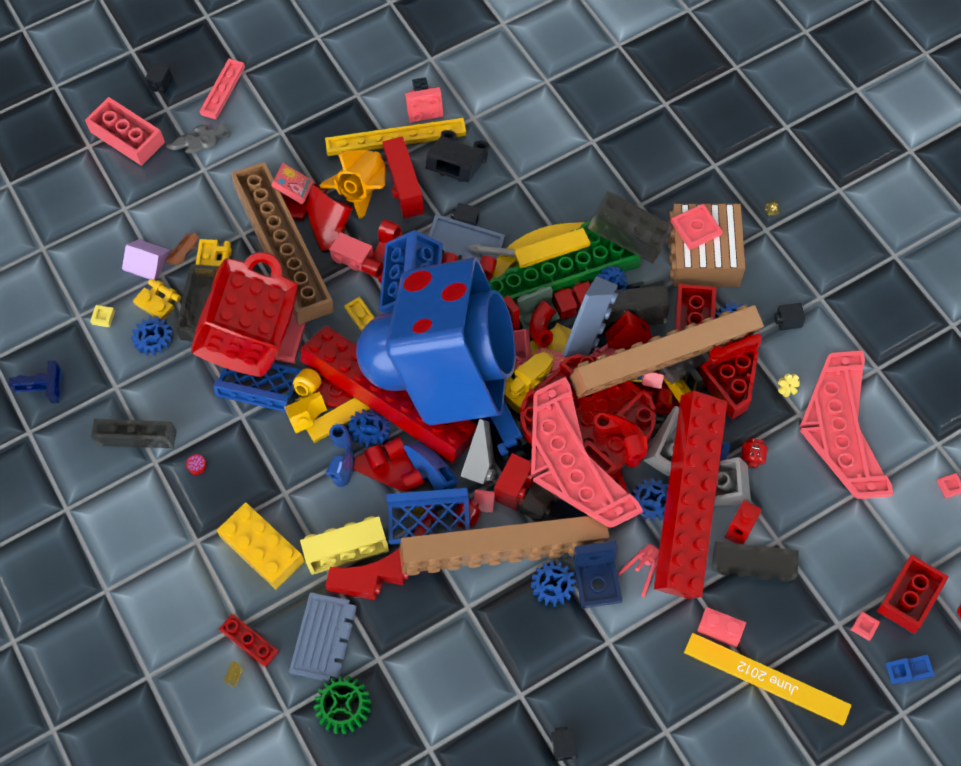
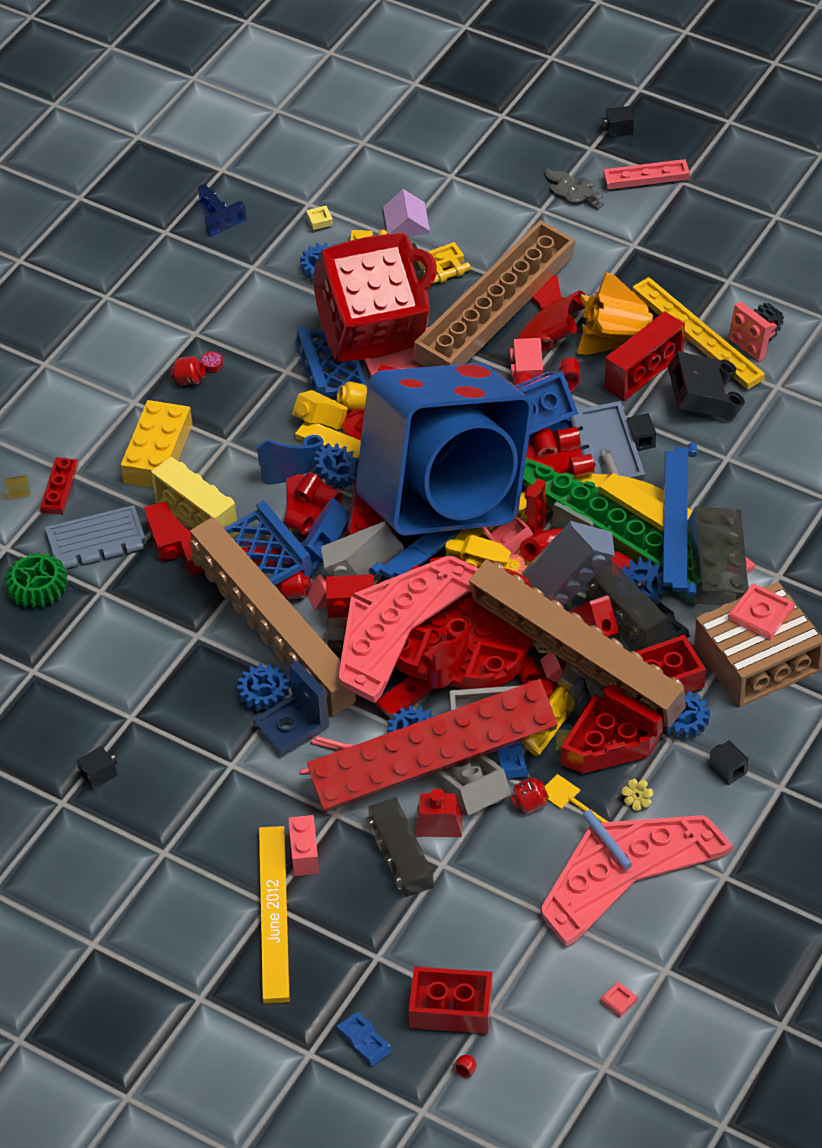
camera: 60 degrees right, 15 degrees down
coral brick [85,97,165,166] -> none
clear smoke brick [91,419,176,449] -> none
dark orange plate [165,233,199,265] -> none
coral tile [271,163,314,204] -> none
coral tile [851,611,880,641] -> none
none -> red head [171,356,205,386]
none -> yellow piece [545,774,608,823]
none -> medium blue bar [582,810,633,870]
none -> blue piece [663,443,697,598]

